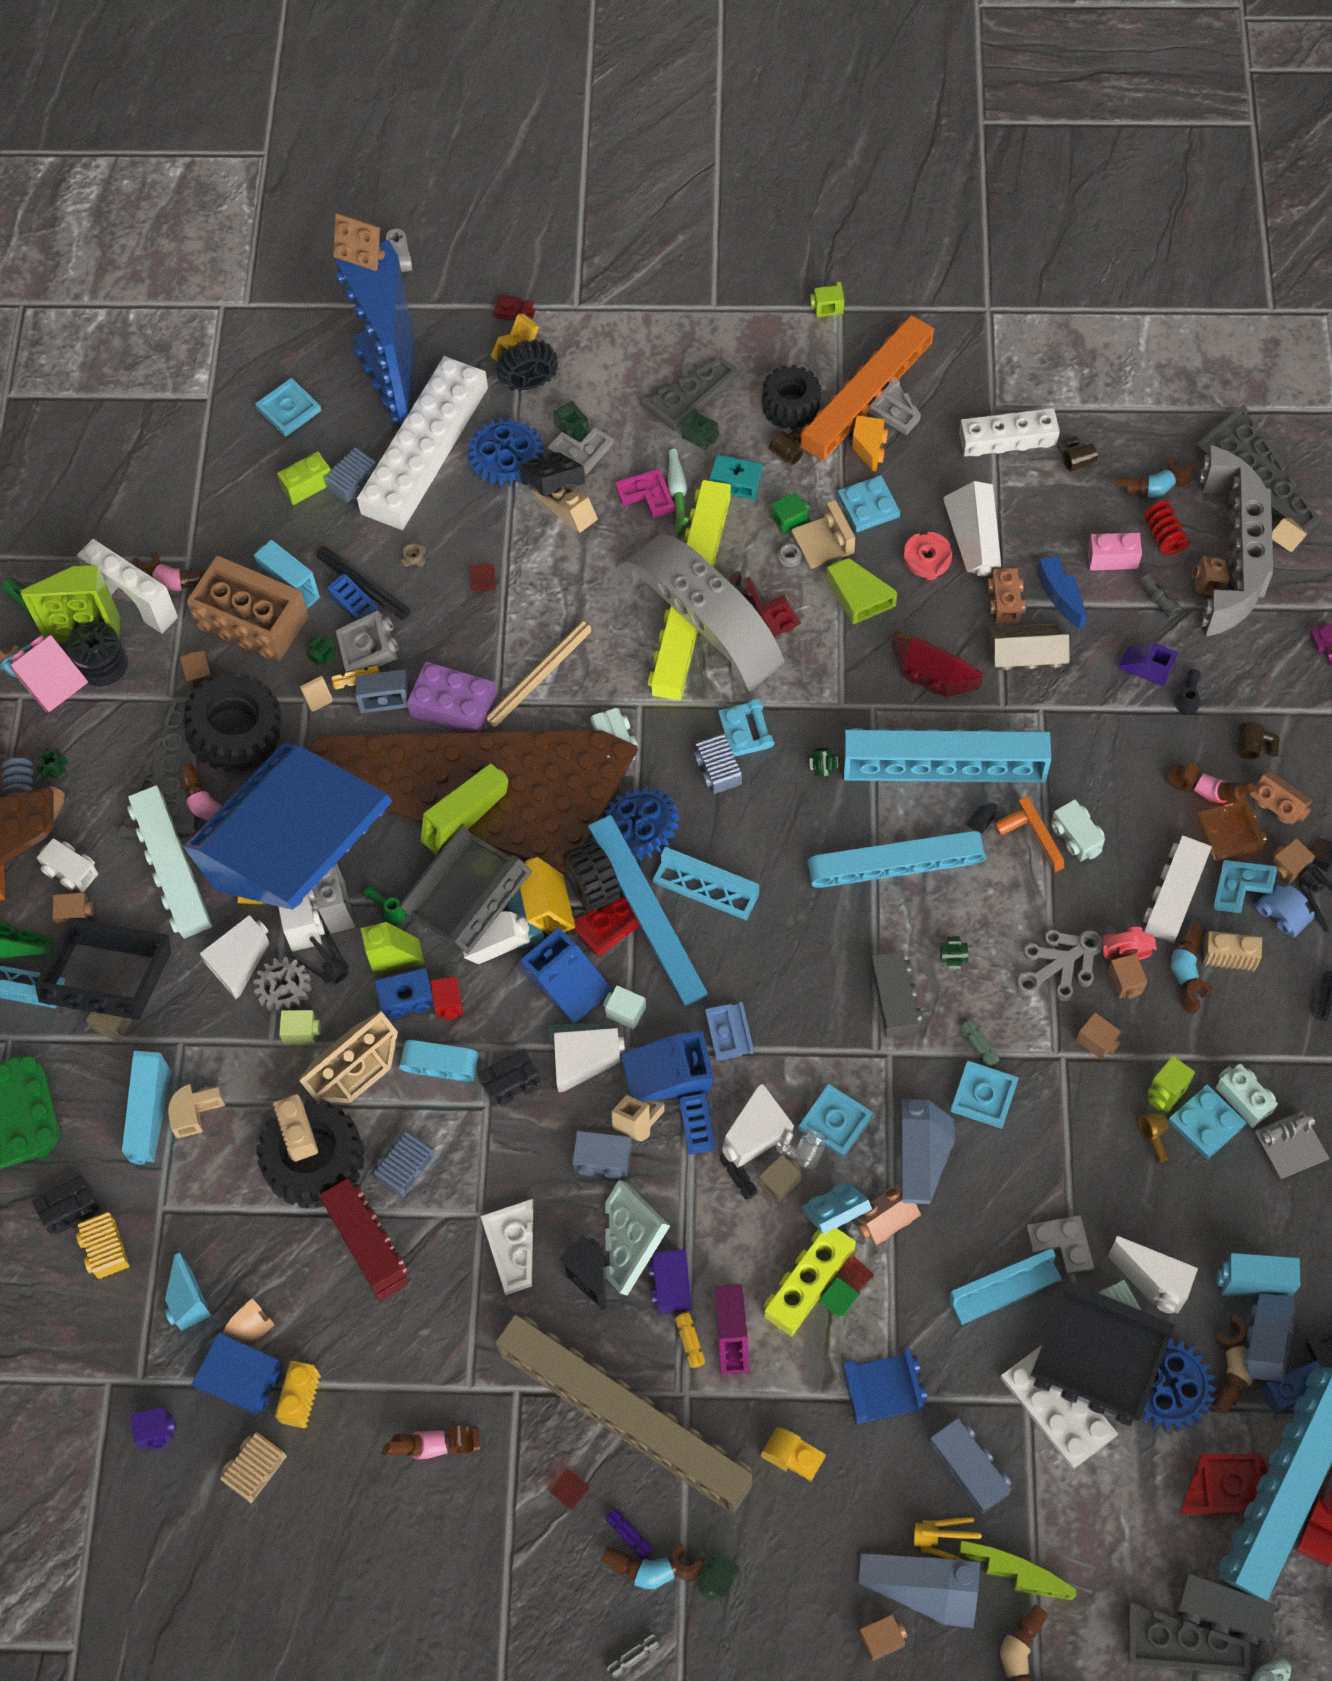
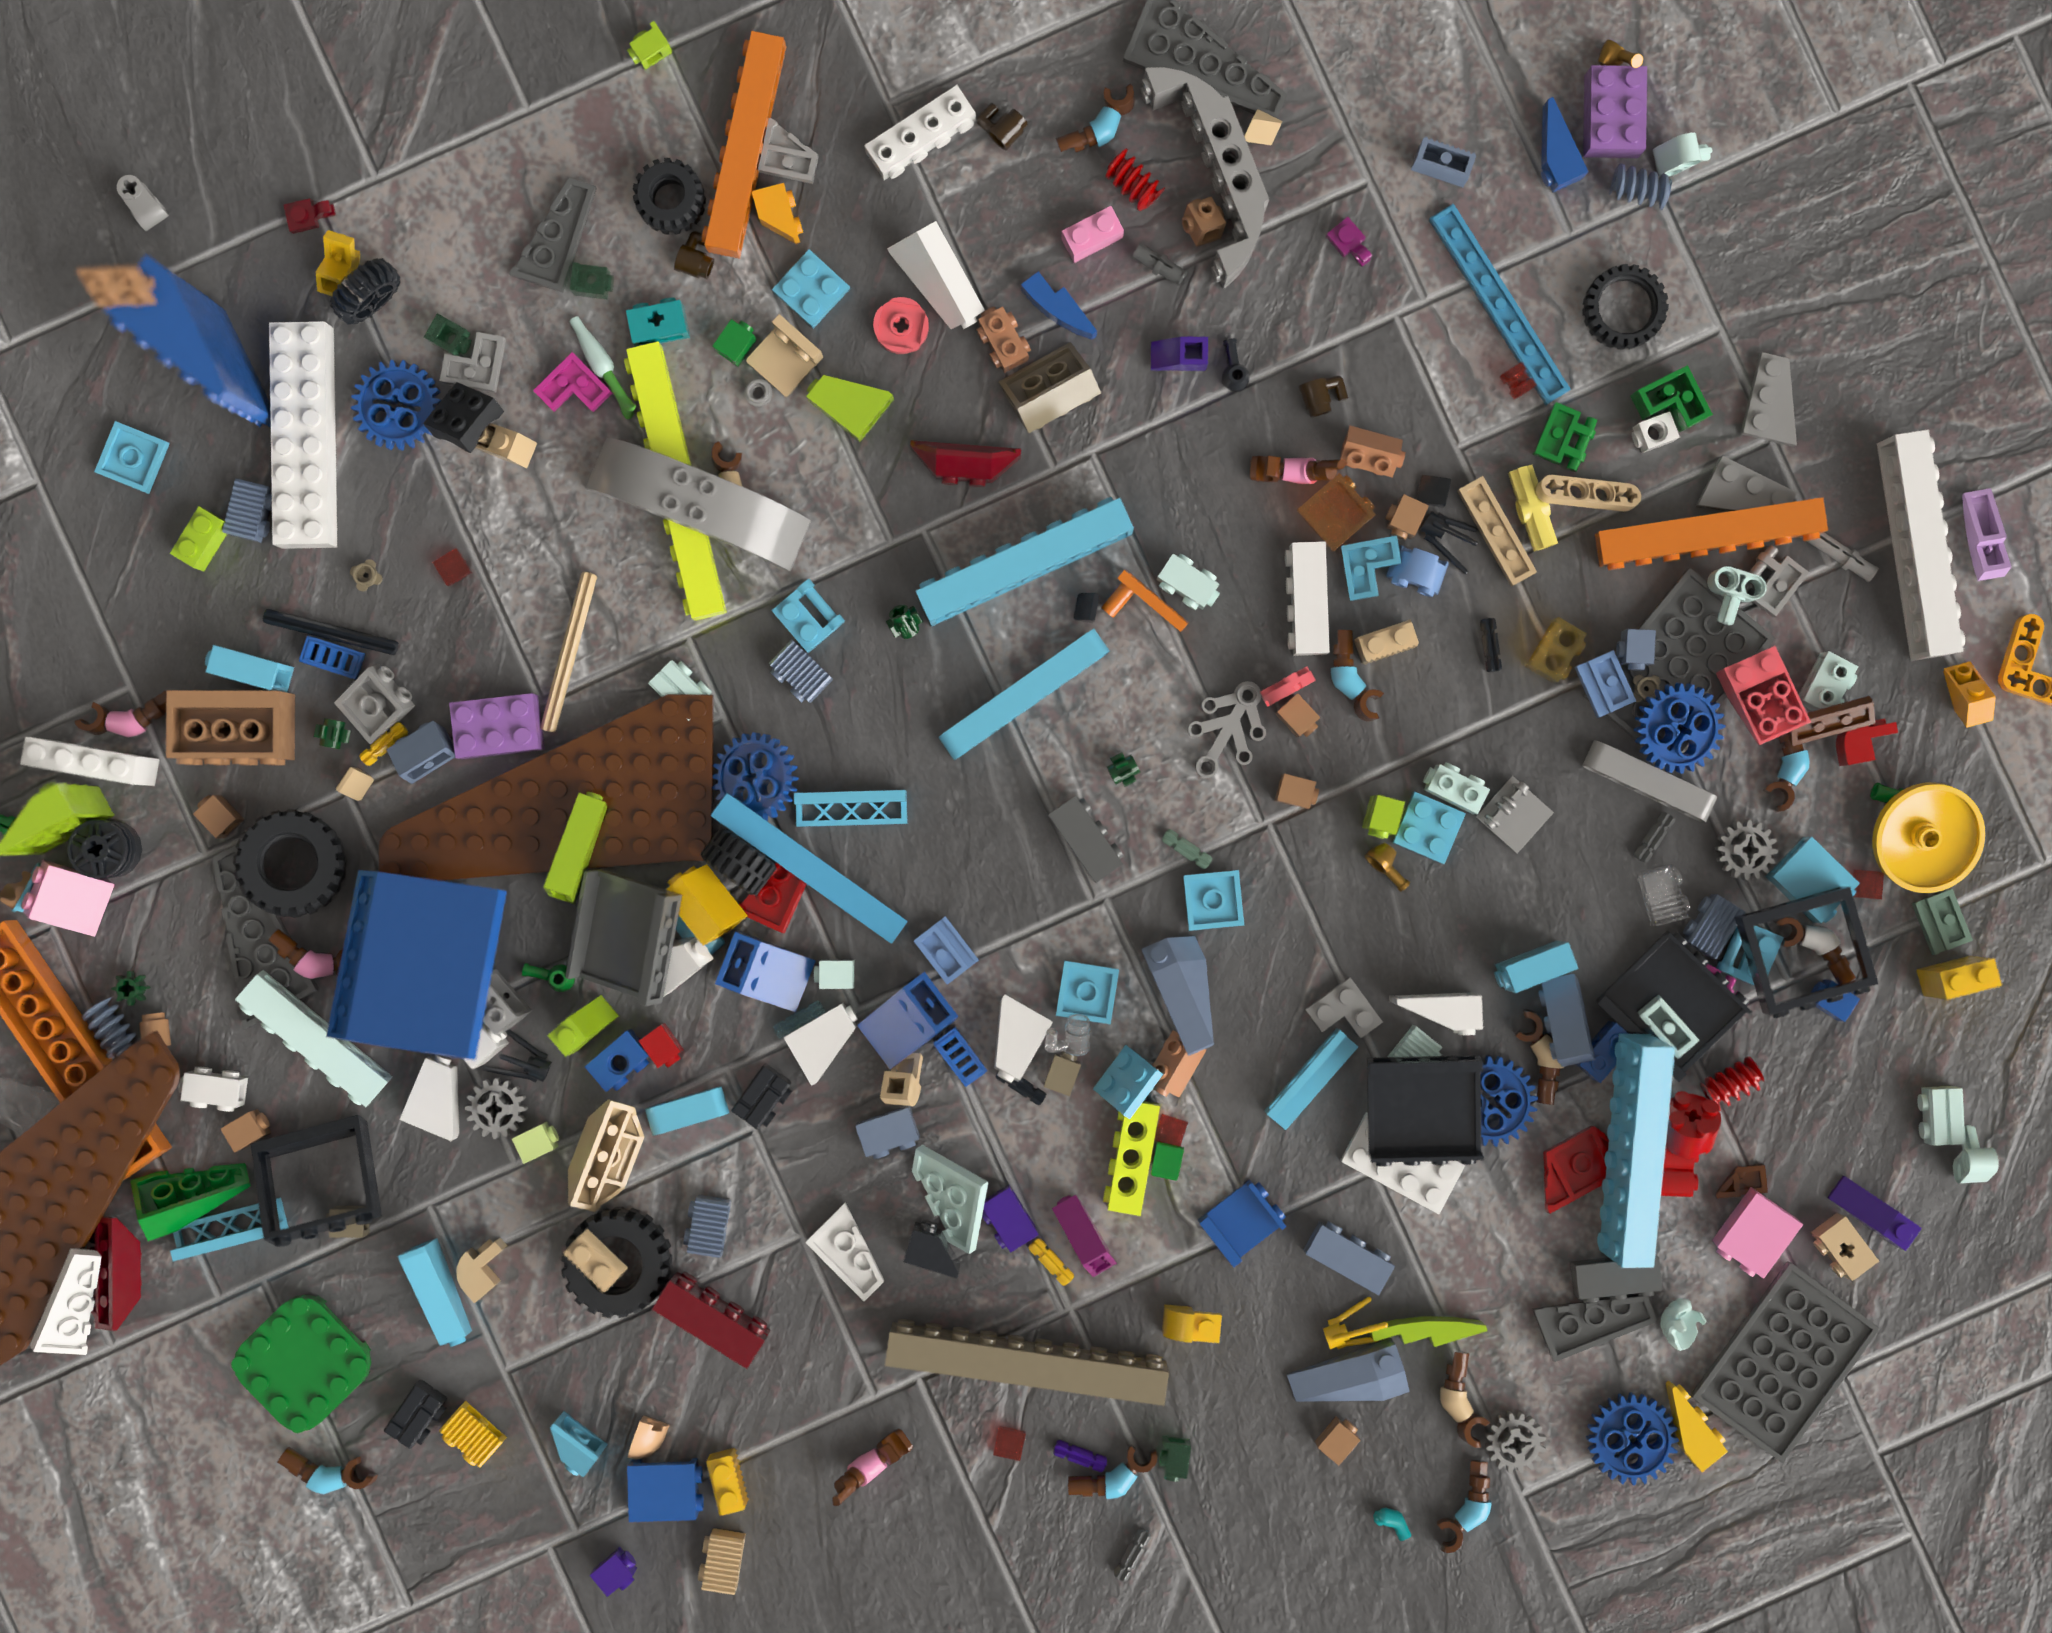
camera: 25 degrees left, 25 degrees up
dark red bracket [744,576,801,637] -> none

